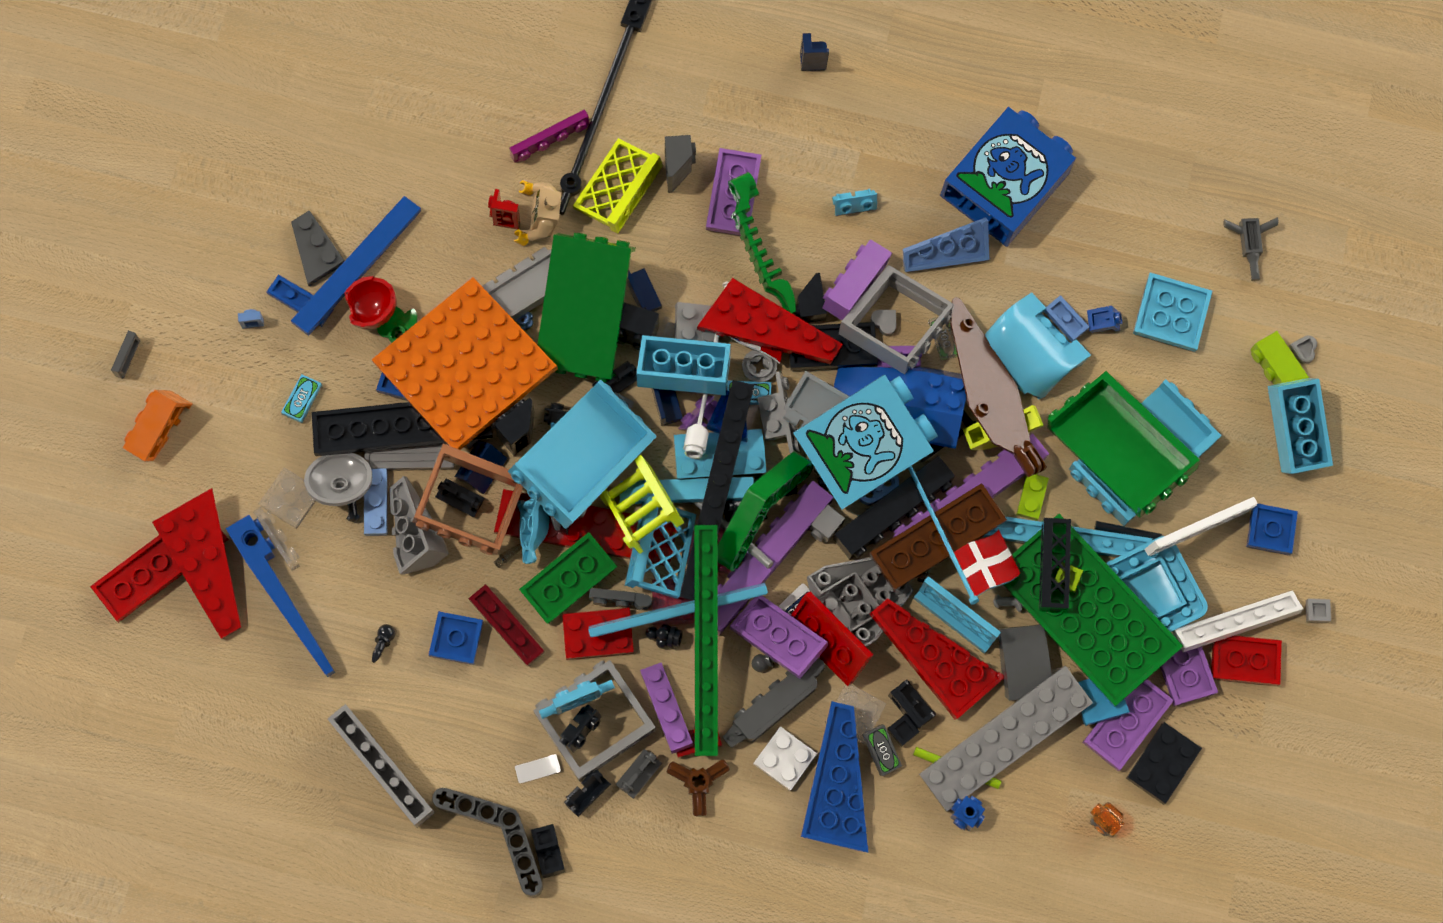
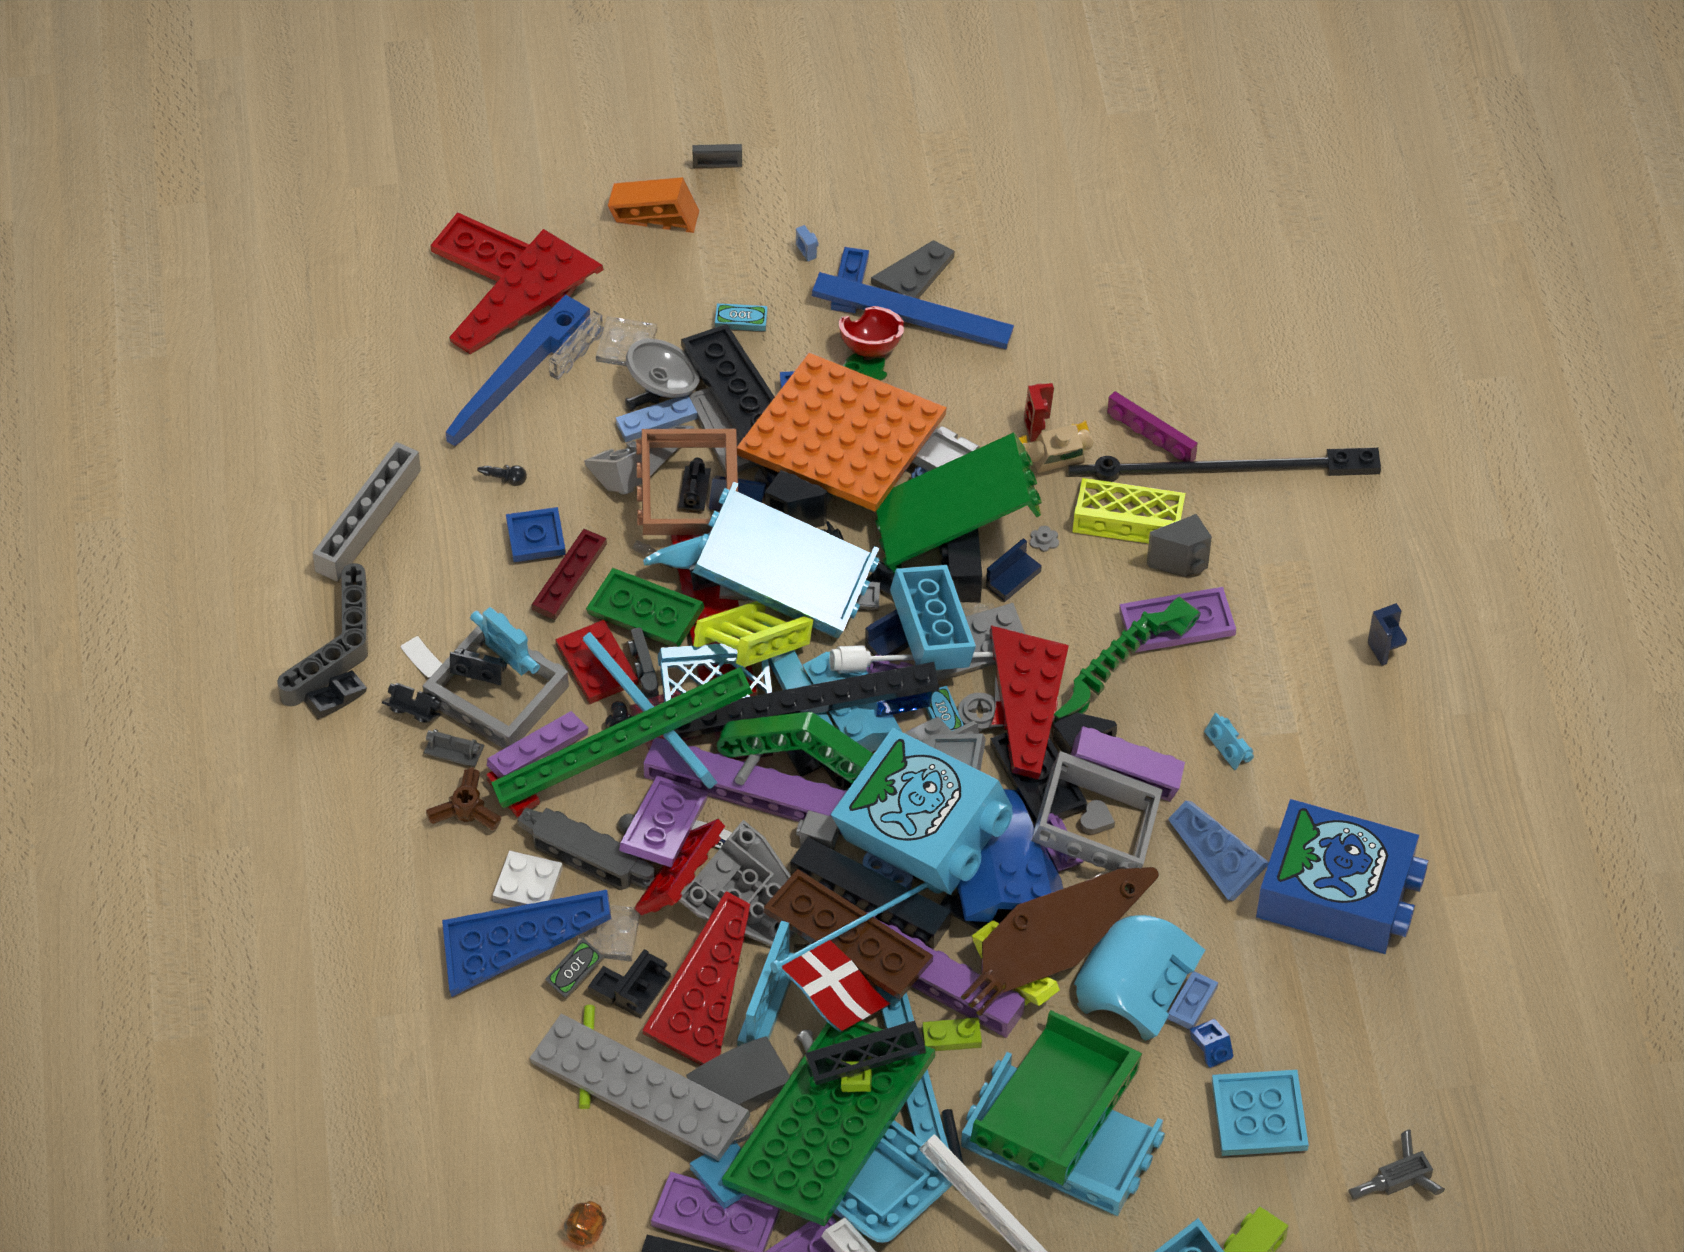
camera: 75 degrees right, 20 degrees down
blue brick [950,796,985,831] -> none

